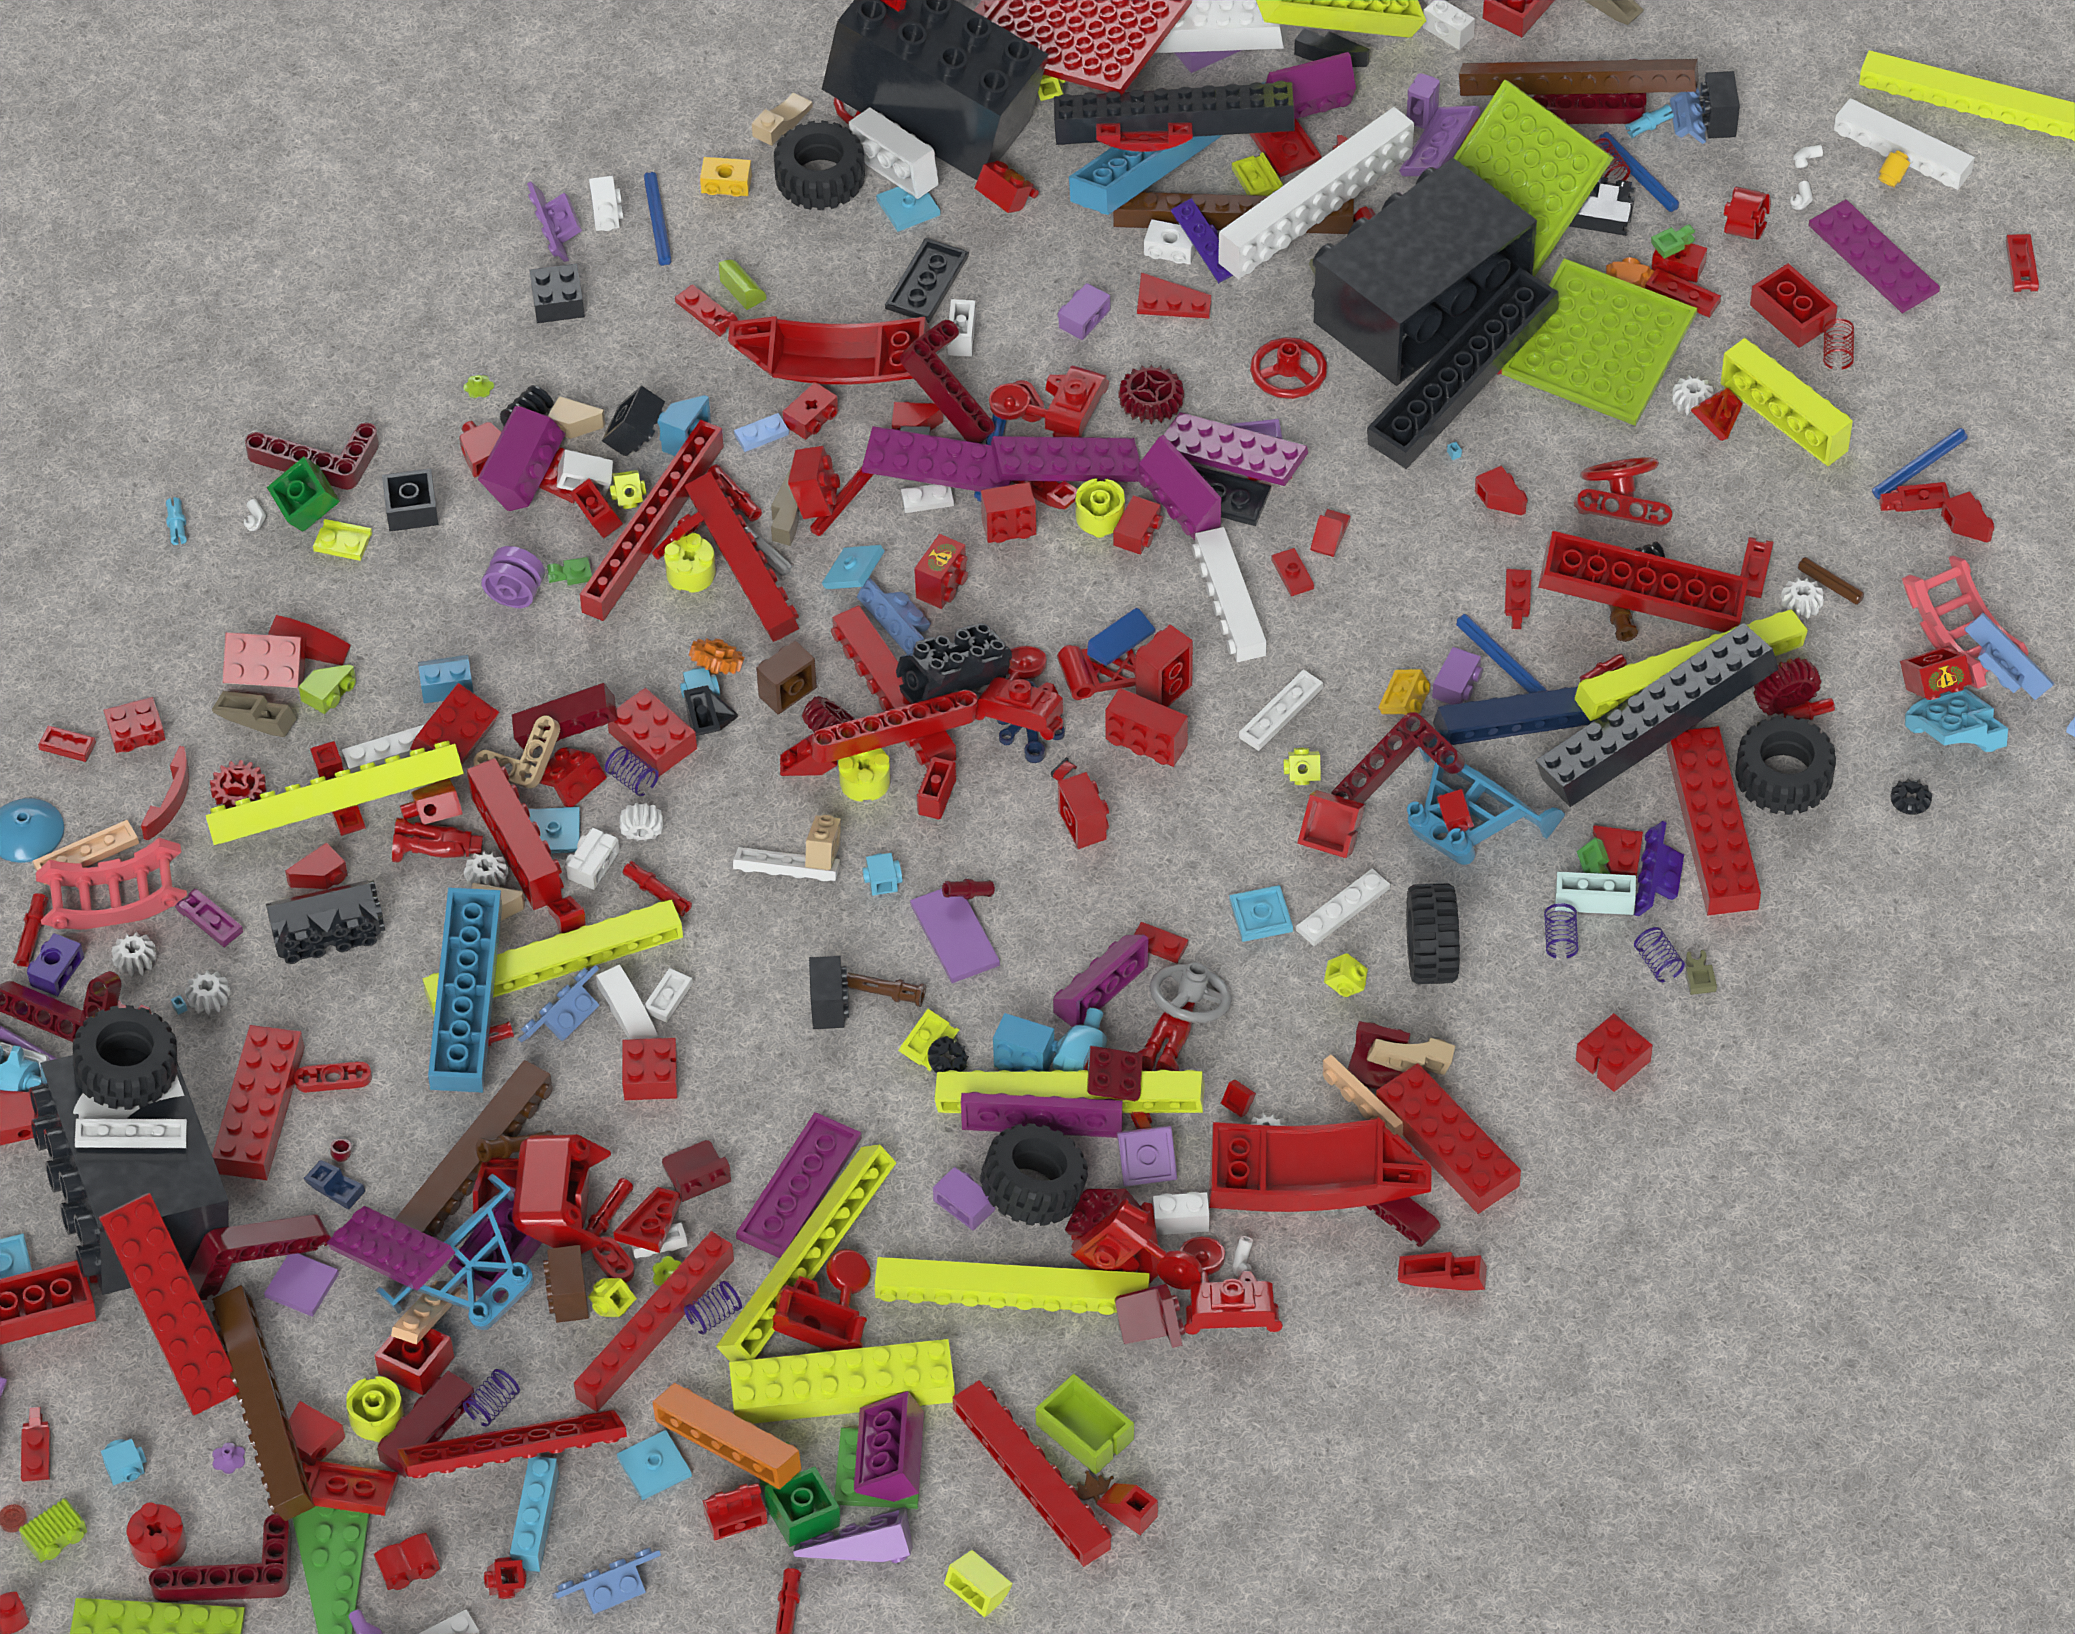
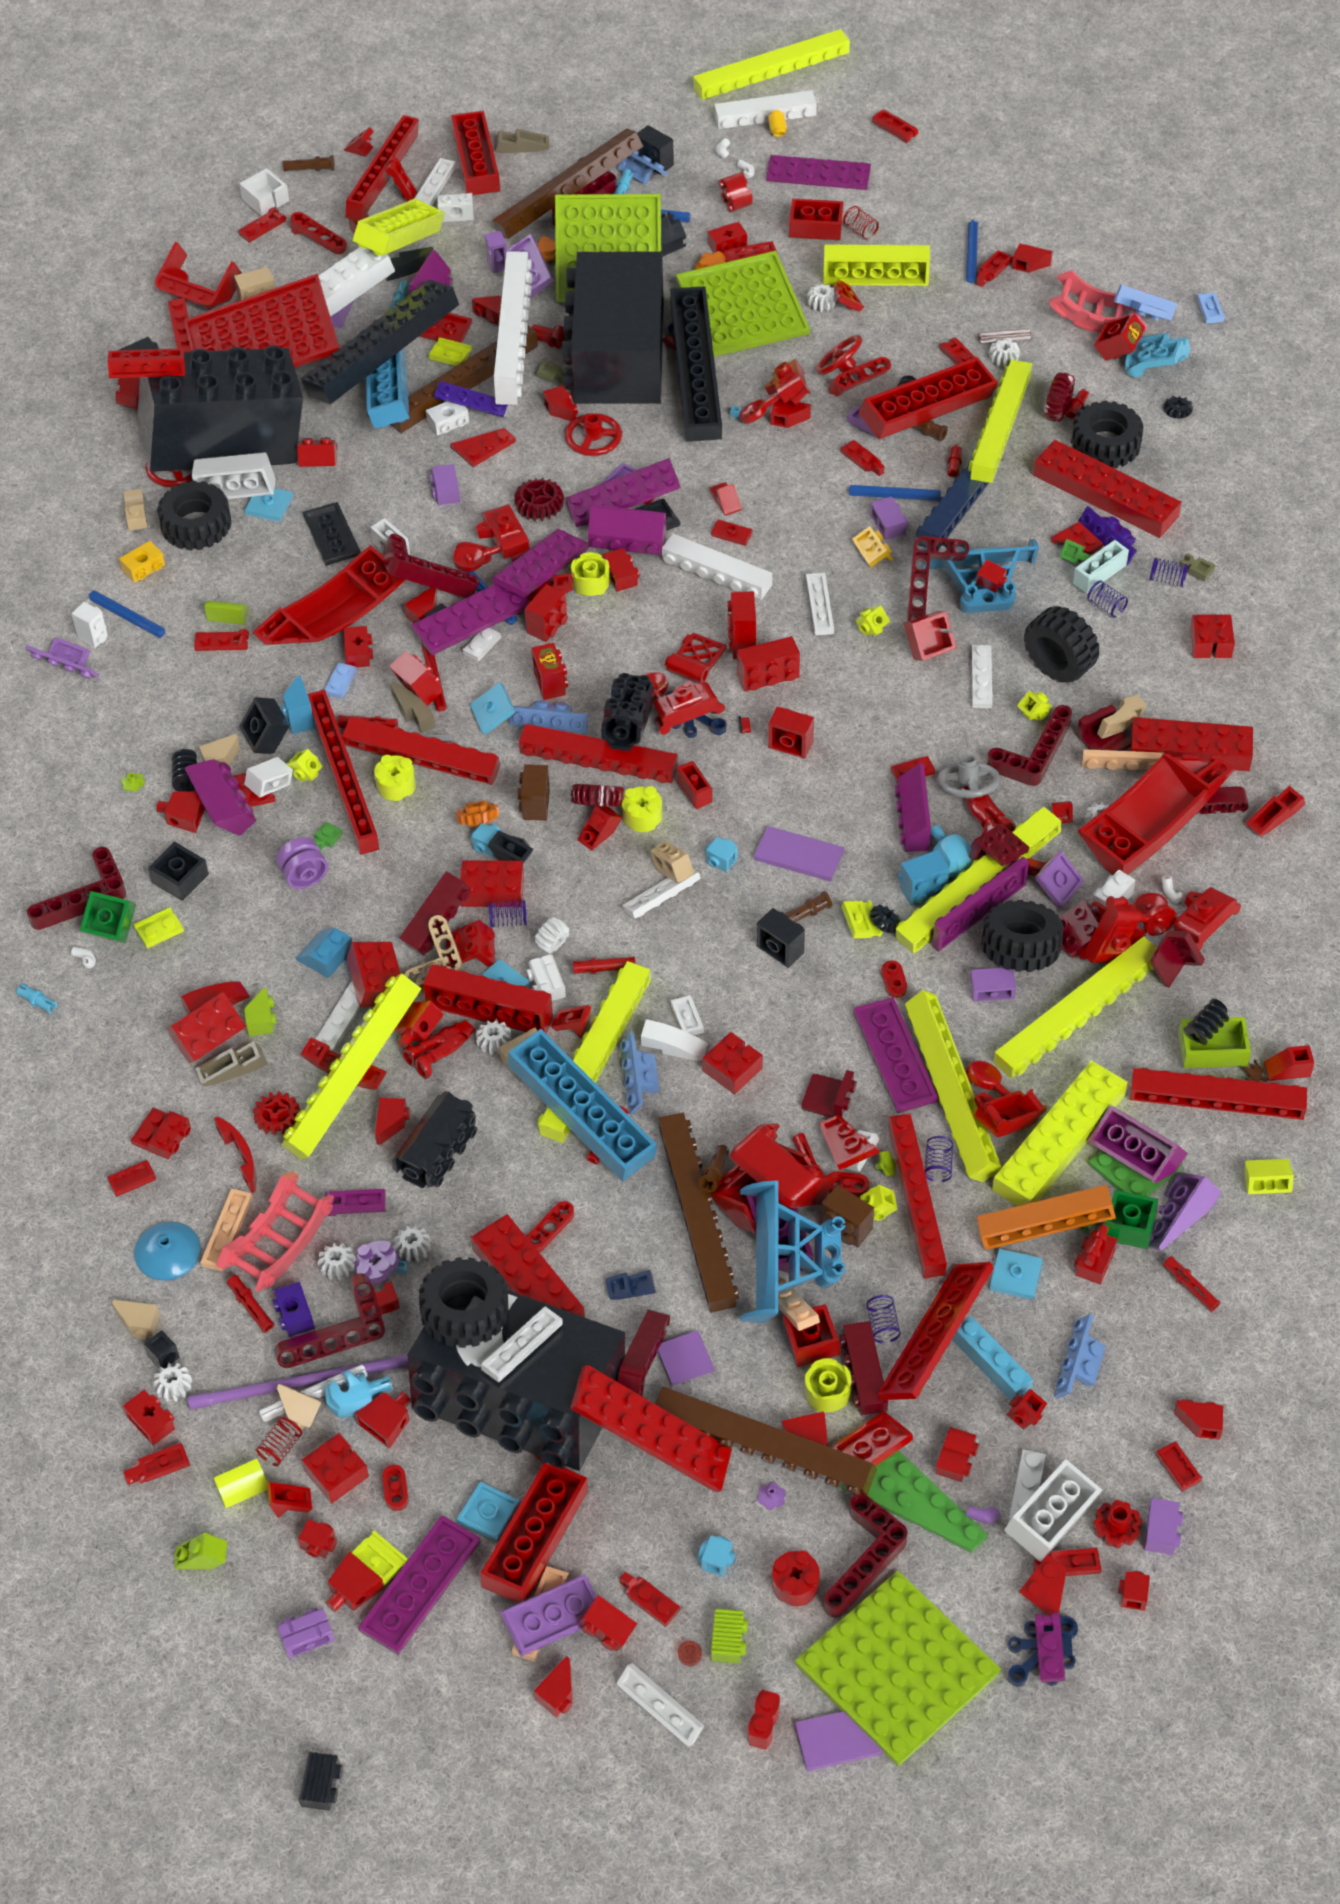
camera: 45 degrees left, 0 degrees up
magenta plate [326,1206,455,1291] -> none
dark red hinge [330,1139,352,1162] -> none
brick [529,263,585,324] -> none
red brick [570,478,623,539] -> none
red wing [651,511,704,560] -> none
red beam [811,690,978,763] -> none
dark red pin [942,879,995,899] -> none
blue slope [1087,608,1156,666] -> none
red slope [1096,123,1193,152] -> none
medium azure plate [1229,885,1293,942] -> none
black brick [1535,623,1779,807] -> none
bright green plate [1651,224,1695,259] -> none
none -> medium lavender plate [354,1240,399,1283]
none -> red slope [543,386,578,421]
none -> red piece [739,359,811,424]
none -> red plate [881,960,907,998]
none -> dark red beam [987,705,1072,786]
none -> black piece [1183,998,1229,1045]

